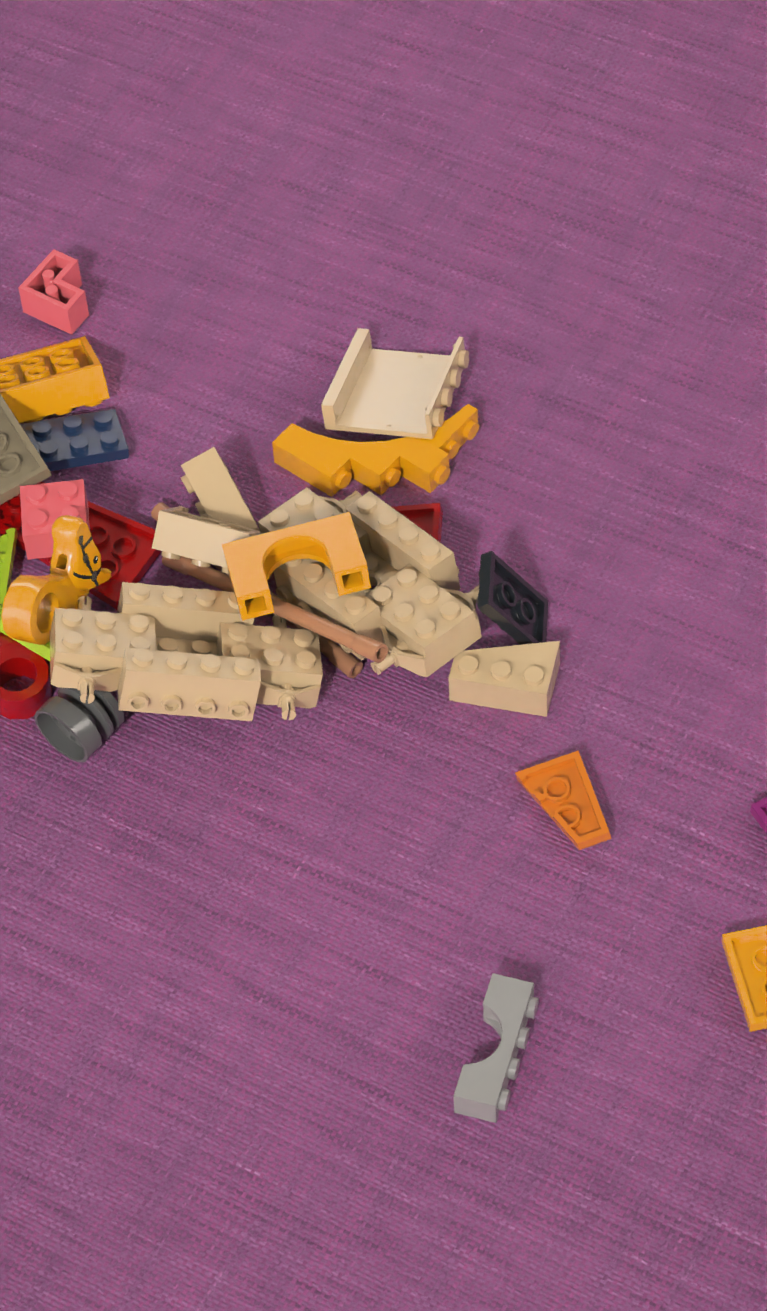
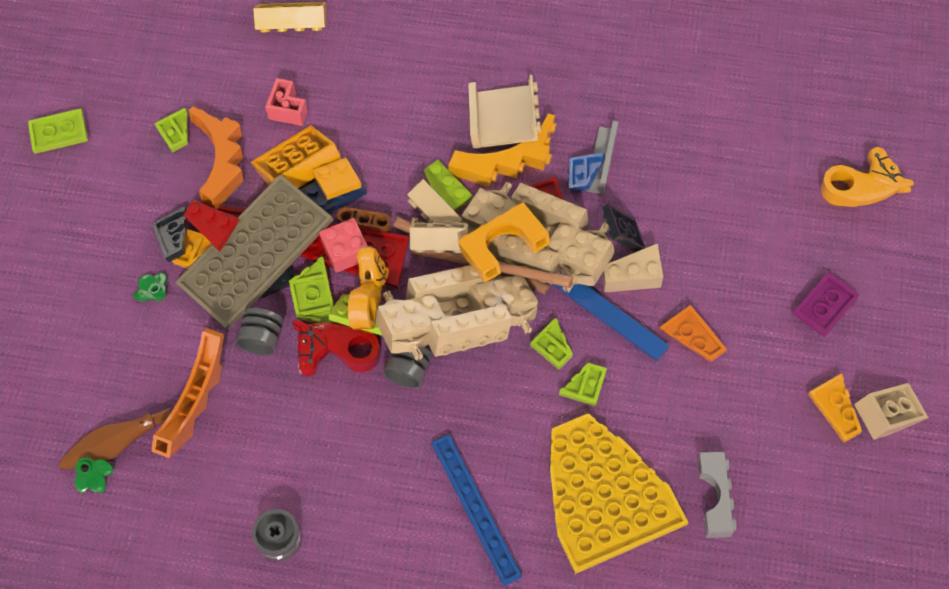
camera: 20 degrees left, 10 degrees up
none -> yellow slope [253,2,327,32]
none -> light orange plate [312,157,361,200]
none -> dark orange beam [337,207,392,233]
none -> lime wing [424,160,473,212]
none -> blue tile [431,434,522,587]
none -> lime wing [530,318,573,370]
none -> yellow wing [550,414,688,574]
none -> blue tile [551,272,669,362]
none -> lime wing [559,363,607,406]
none -> blue wing [569,152,605,192]
none -> light grey fence [586,121,618,195]

